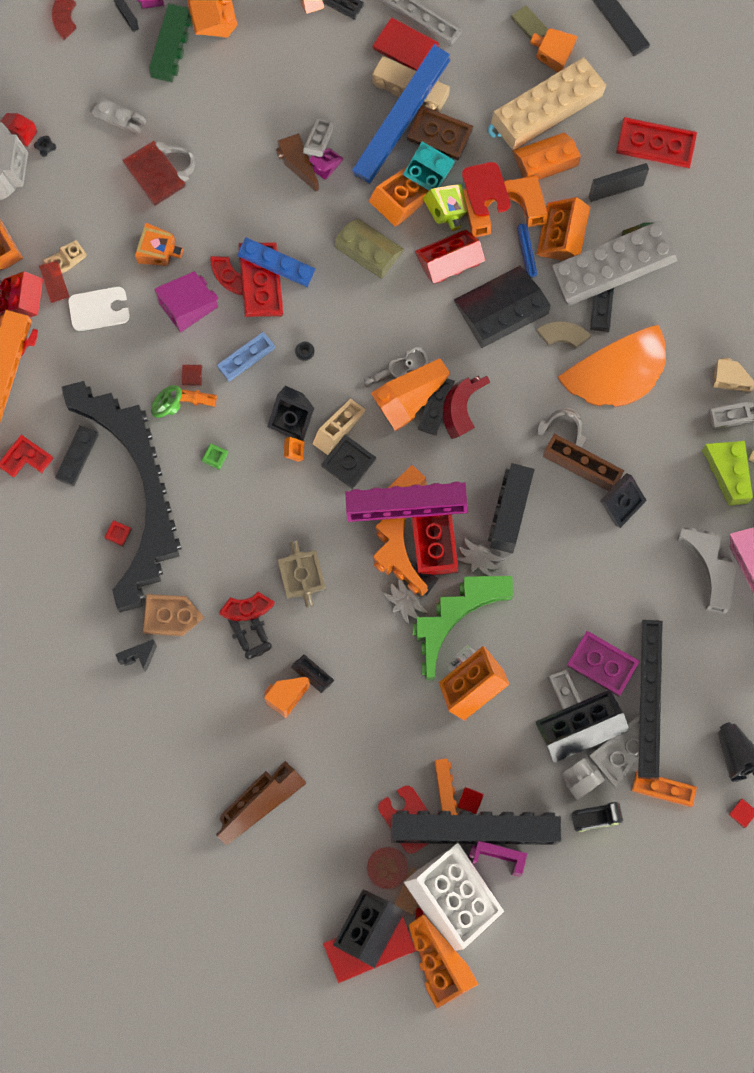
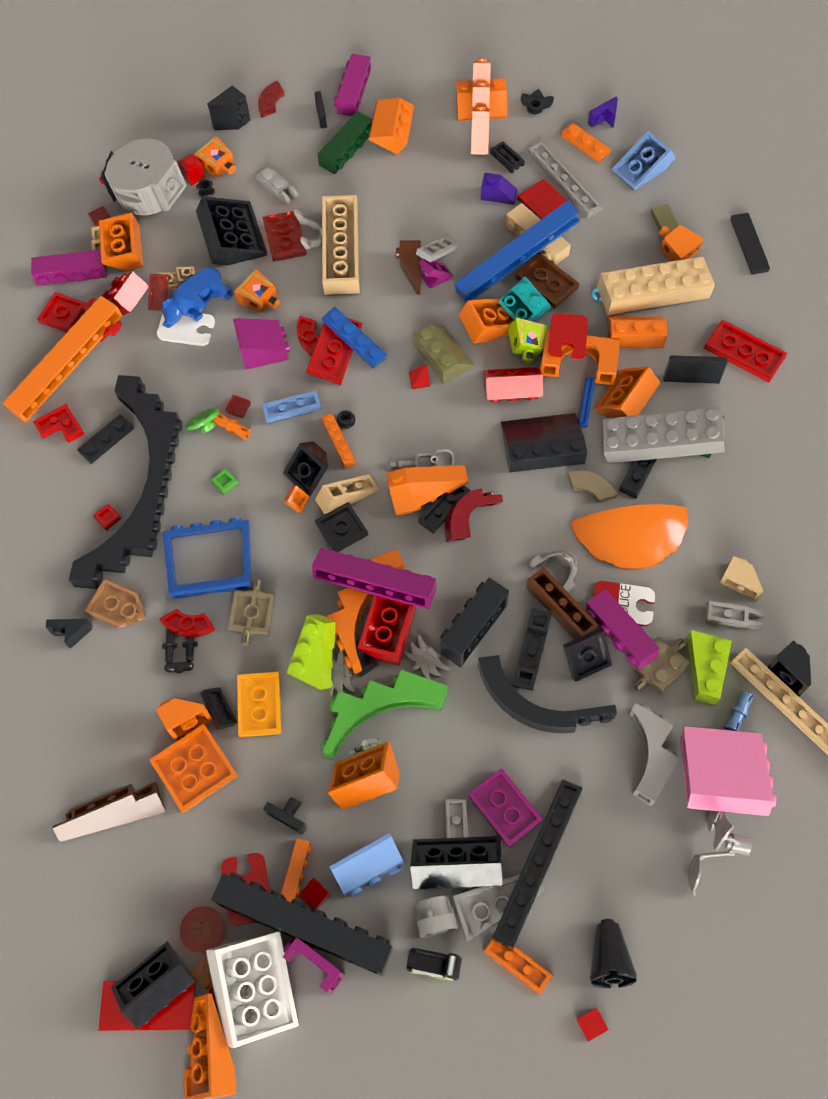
camera: 25 degrees right, 10 degrees down
none -> orange plate [149,724,238,814]
none -> blue animal [162,268,233,328]
none -> blue windscreen [162,518,252,599]
none -> orange torso [194,136,236,177]
none -> black slope [196,196,267,265]
none -> black slope [207,85,251,130]
none -> light orange plate [237,671,282,738]
none -> black tile [263,797,307,835]
none -> lime wedge [287,614,336,690]
none -> orange piece [321,413,356,469]
none -> tan brick [322,195,360,295]
none -> medium blue slope [329,833,404,898]
none -> red slope [409,364,430,389]
none -> black arch [478,655,617,733]
none -> dark purple slope [481,172,517,205]
none -> black slope [513,608,552,691]
none -> magenta brick [586,589,660,671]
none -> white piece [593,581,655,626]
none -> dark tan plate [630,636,690,693]

